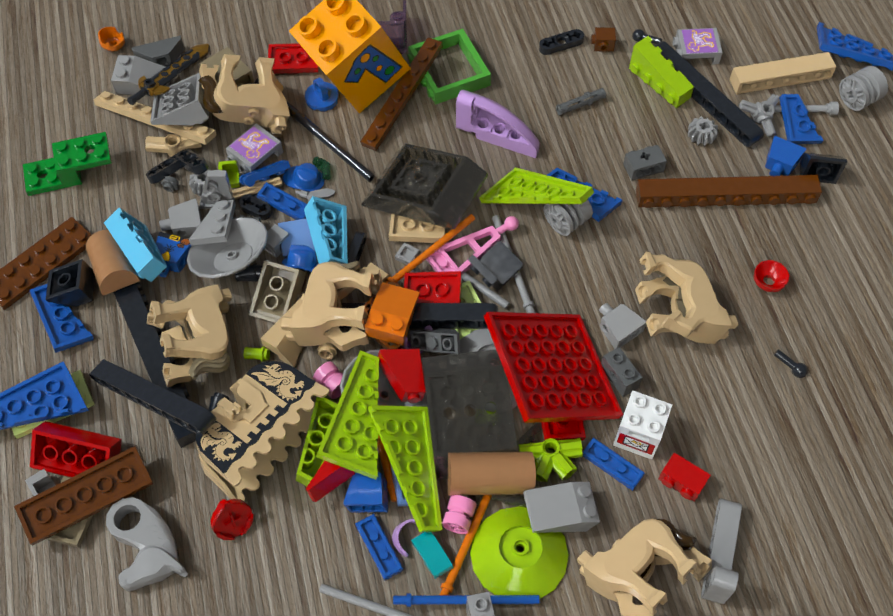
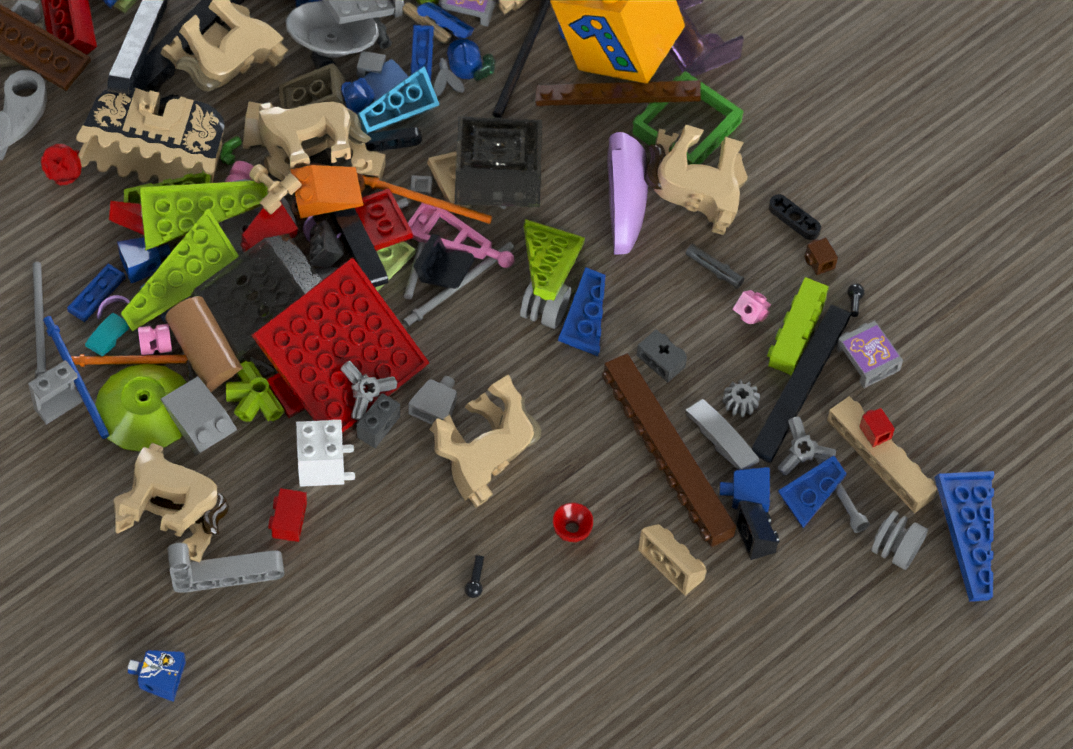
camera: 60 degrees right, 0 degrees up
black beam [239,195,272,220] -> none
lime pin [243,346,270,362] -> none
blue tile [583,438,645,491] -> none
none -> tan bar [249,164,302,214]
none -> light grey bush [341,361,397,421]
none -> tan slope [638,524,706,596]
none -> tan piece [644,124,748,235]
none -> light grey slope [686,399,759,470]
none -> bright pink brick [732,290,771,324]
none -> red brick [859,408,895,447]

